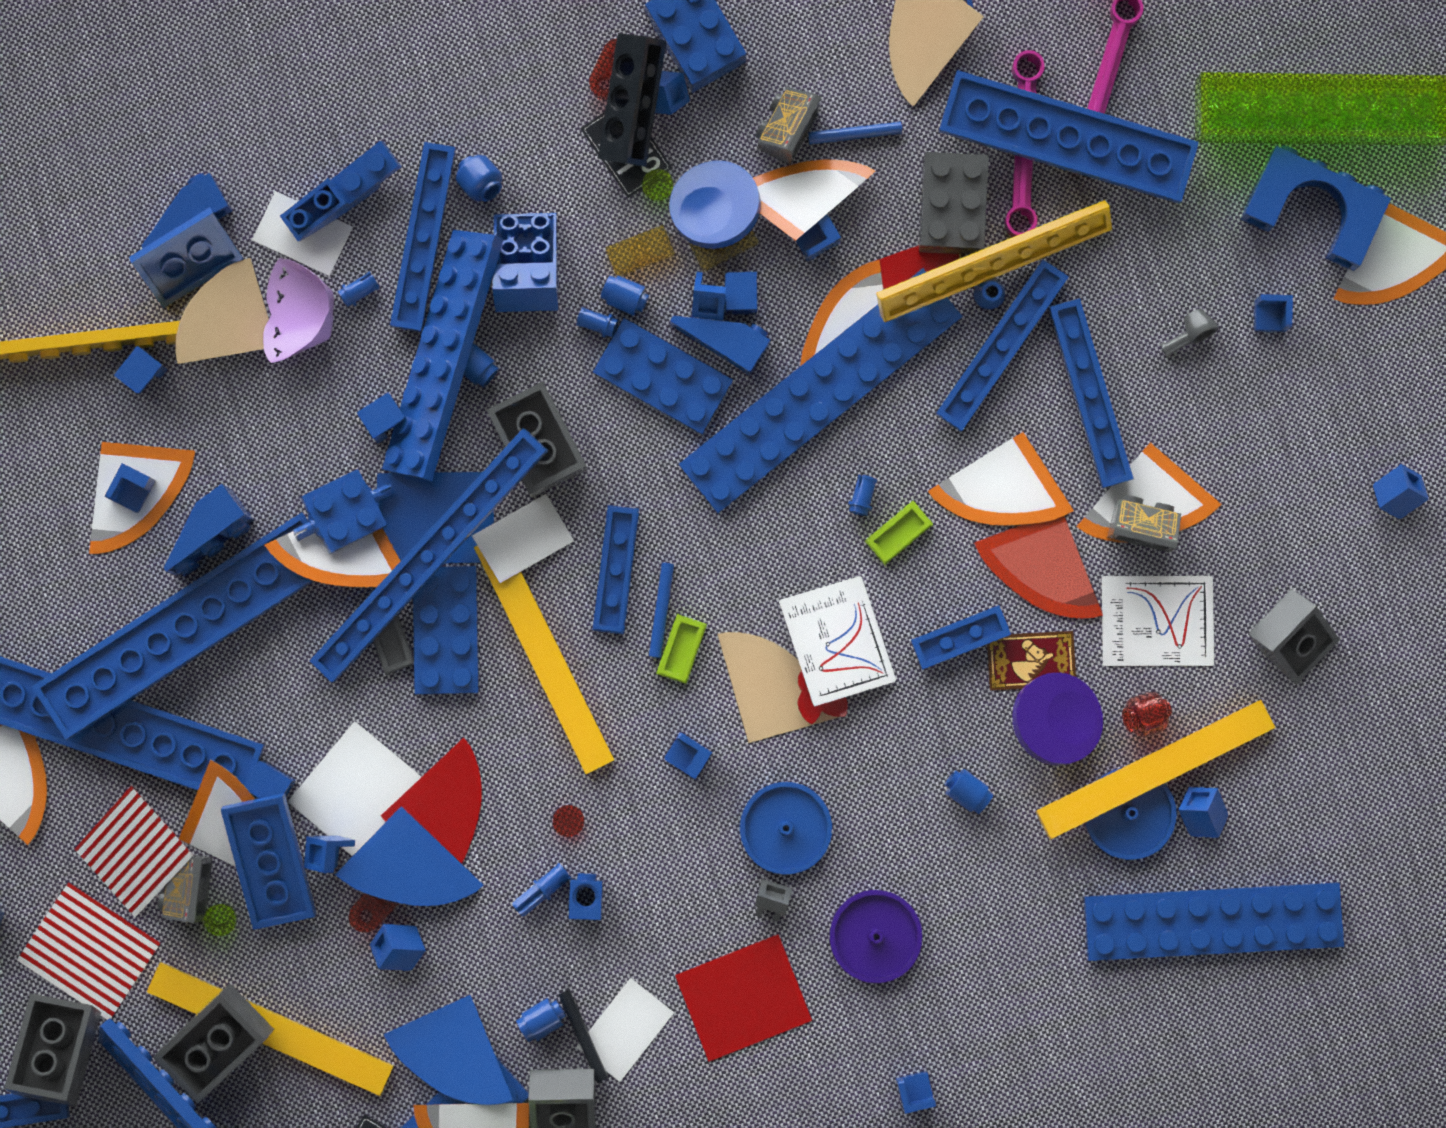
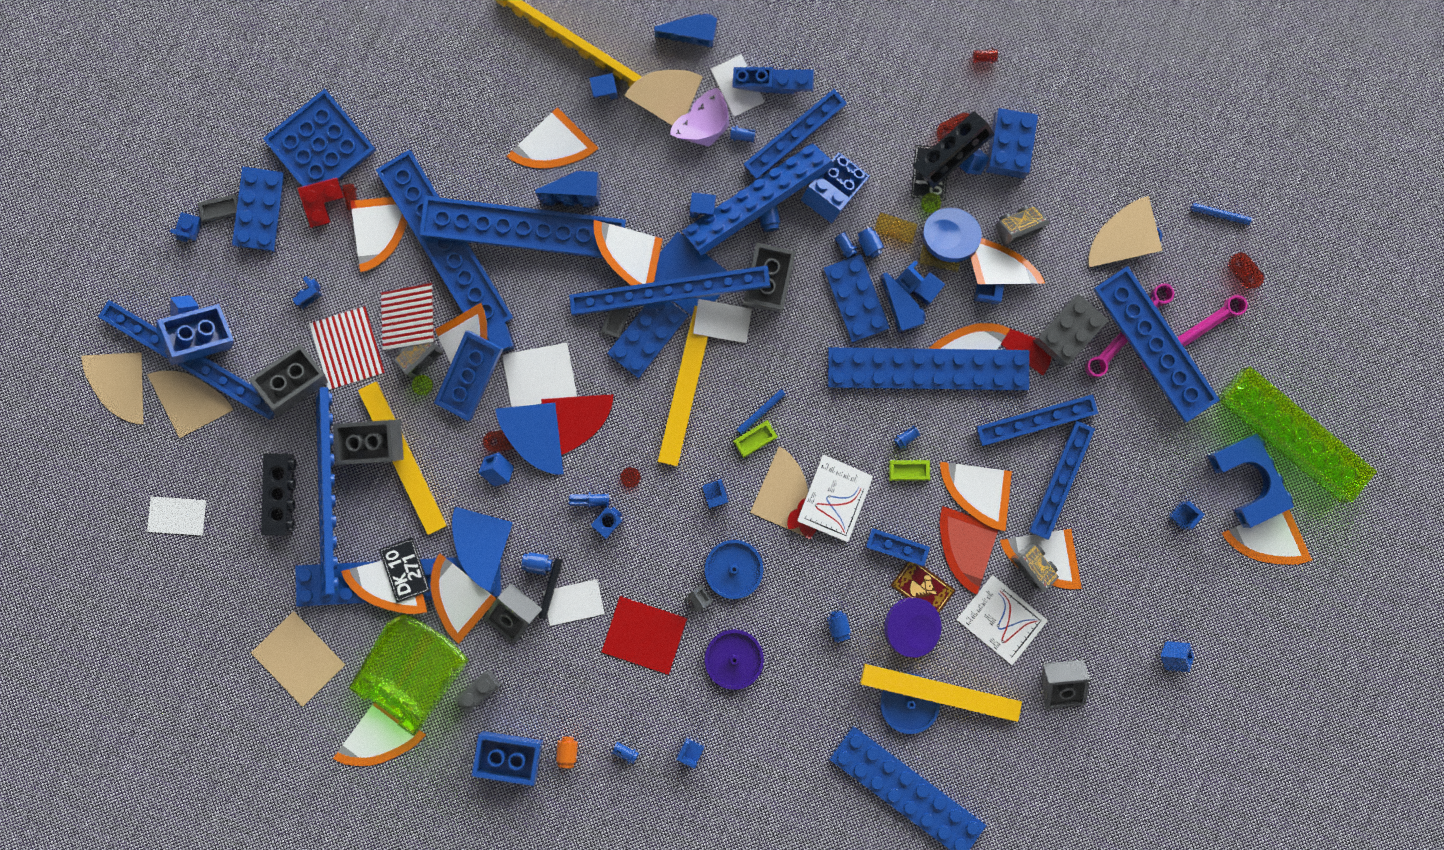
camera: 35 degrees right, 0 degrees up
blue panel [105,463,156,513] -> none
blue plate [129,207,244,308] -> none
blue plate [292,469,395,554] -> none
blue panel [304,835,355,873] -> none
blue head [456,155,503,202] -> none
blue tile [592,505,639,635] -> none
blue bar [808,121,902,145] -> none
yellow tile [876,200,1112,322] -> none
blue bar [973,279,1005,310] -> none
clear red head [1122,692,1172,737] -> none
dark grey bar [1160,309,1219,358] -> none
blue panel [1179,787,1228,838] -> none

